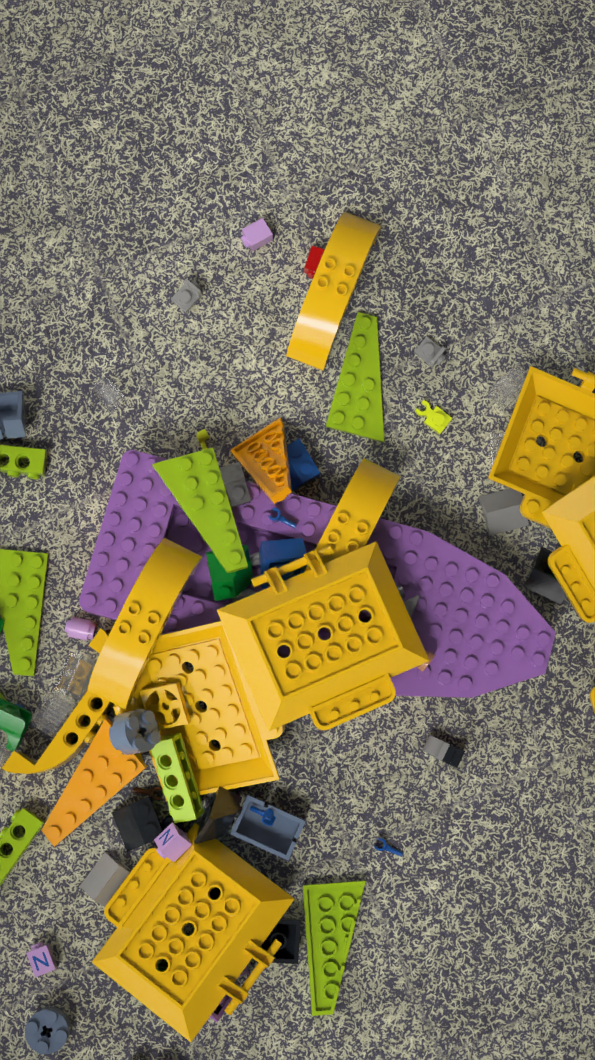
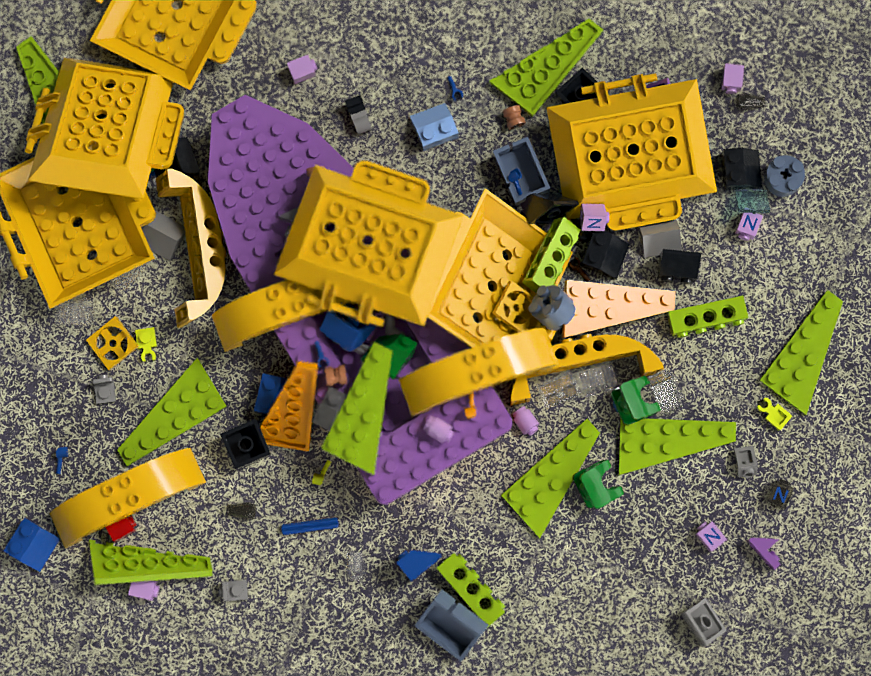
camera: 135 degrees left, 0 degrees up
none -> blue slope [3,518,60,572]
none -> blue hand [56,447,68,474]
none -> yellow piece [86,316,139,370]
none -> lime wing [89,539,213,585]
none -> yellow slope [156,169,226,328]
none -> black slope [220,419,271,471]
none -> clear smoke cone [226,502,256,521]
none -> blue axle [281,517,339,535]
none -> lavender brick [287,55,317,84]
none -> nougat wheel [325,364,347,387]
none -> blue slope [396,550,442,582]
none -> light blue slope [410,103,459,151]
none -> lavender brick [424,416,454,444]
none -> light orange hand [464,393,476,419]
none -> nougat wheel [502,105,526,130]
none -> black slope [657,249,701,284]
none -> black slope [721,147,762,190]
none -> clear light blue piece [735,188,770,214]

